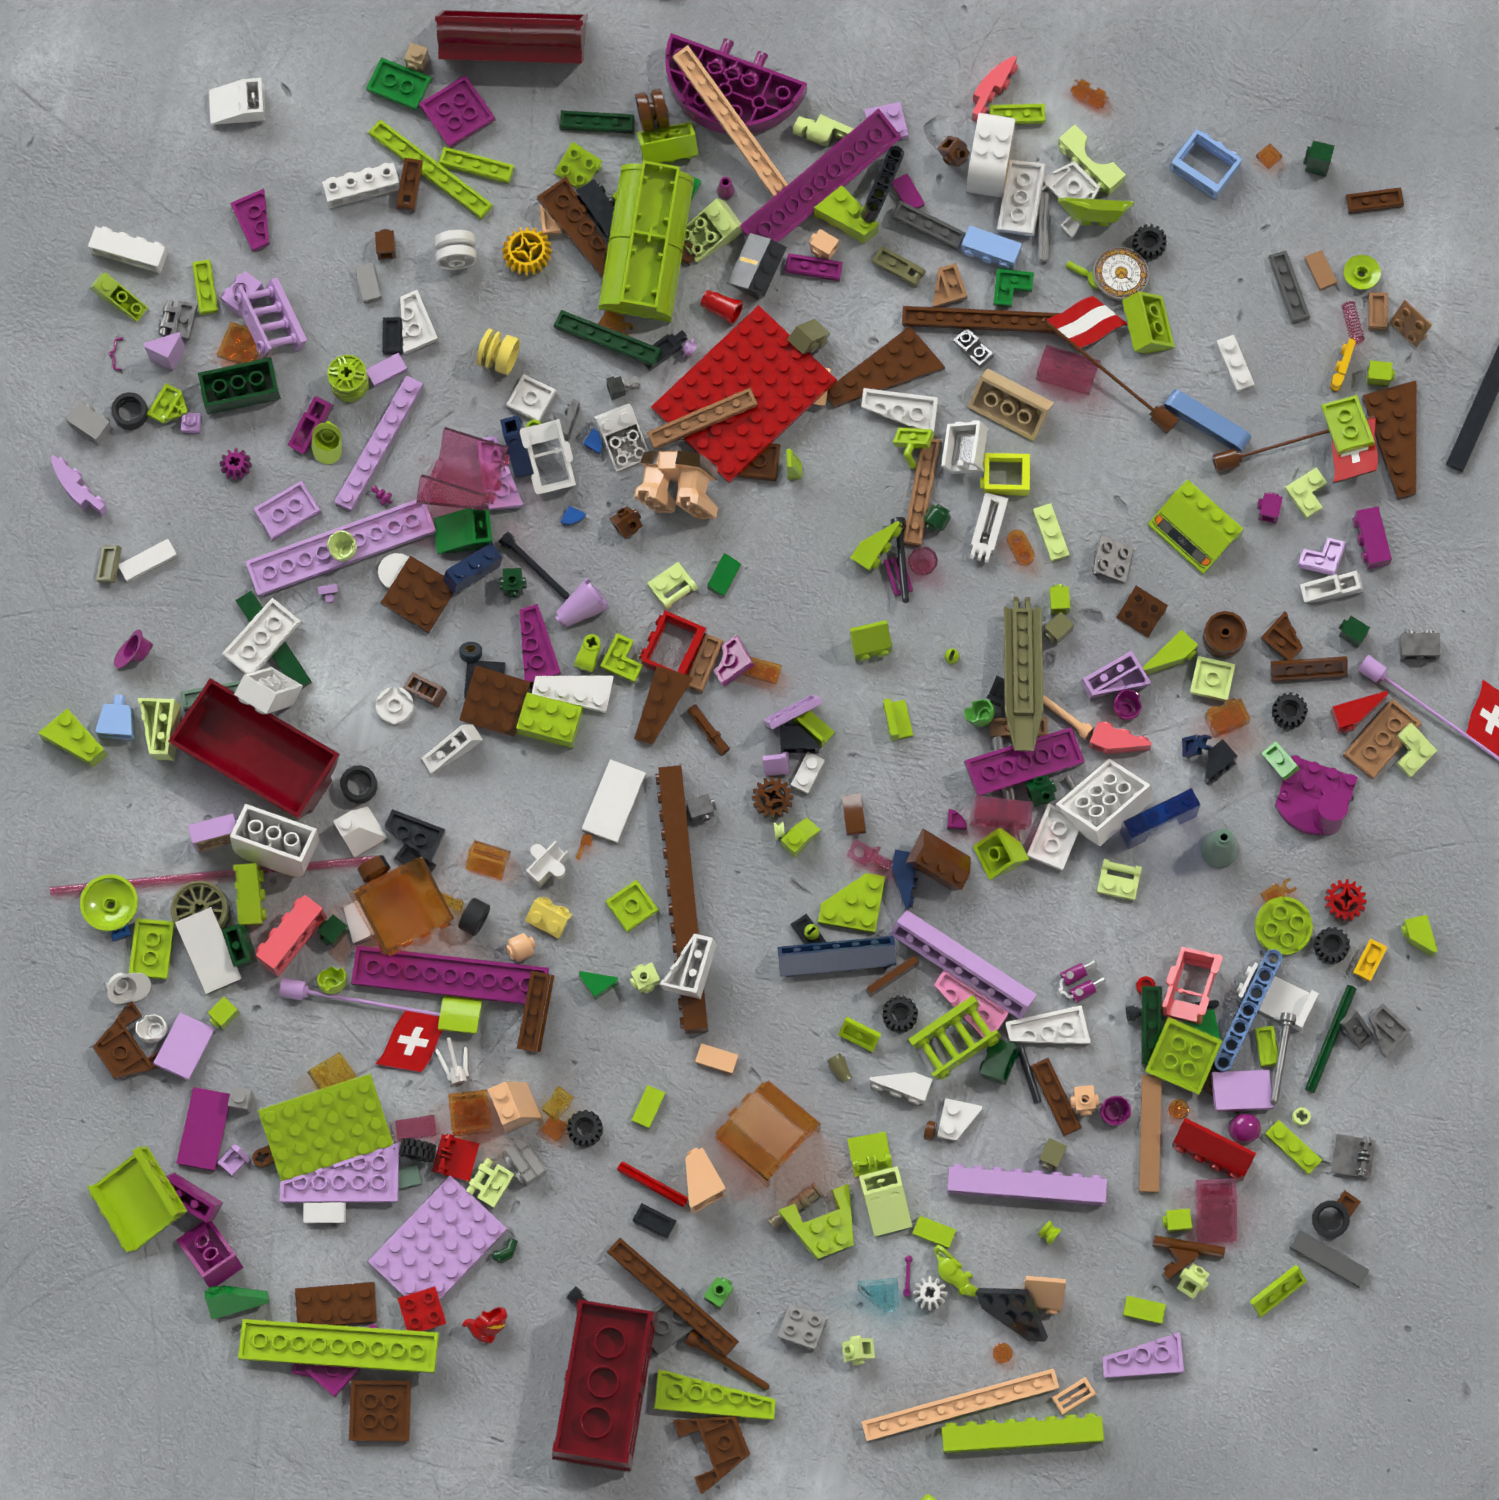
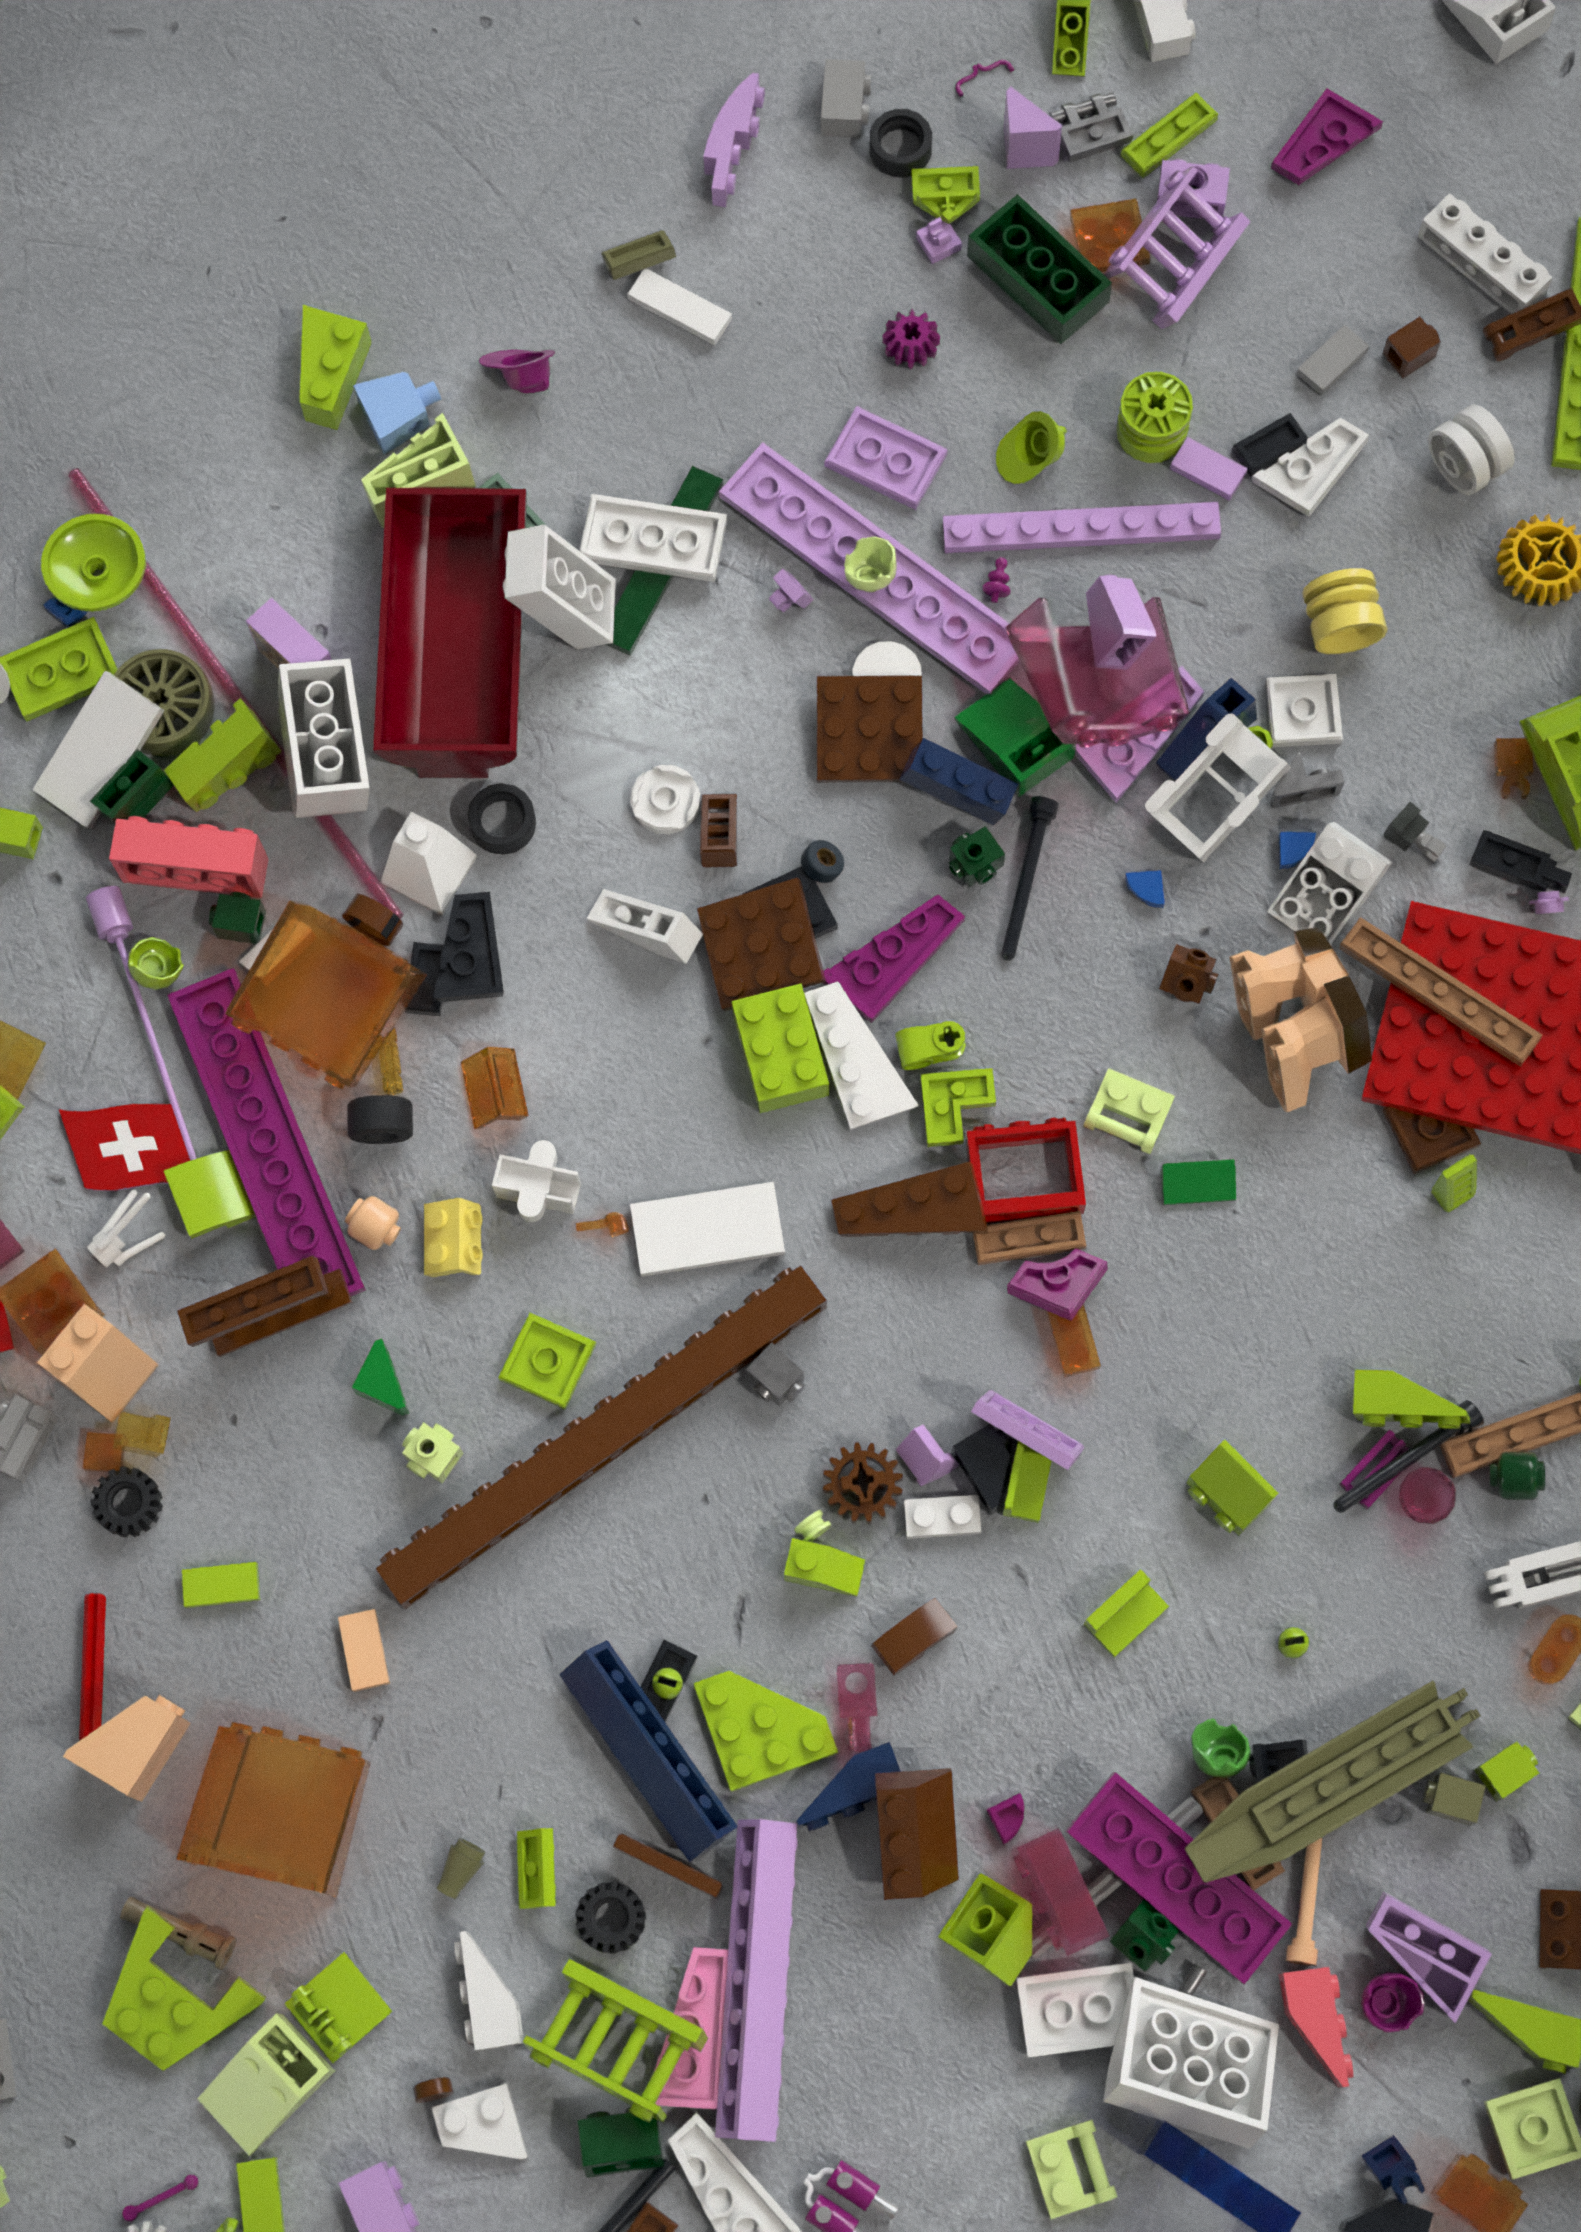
camera: 60 degrees right, 0 degrees up
magenta slope [287,396,334,454] -> none
dark green tile [553,310,662,367] -> none
lavender cone [556,578,610,627] -> none
black tile [632,1203,677,1239] -> none
white wedge [660,933,717,999] -> none
reddish brown pin [687,704,730,756] -> none
clear light blue slope [857,1278,899,1312] -> none
none -> lavender slope [1086,575,1156,670]

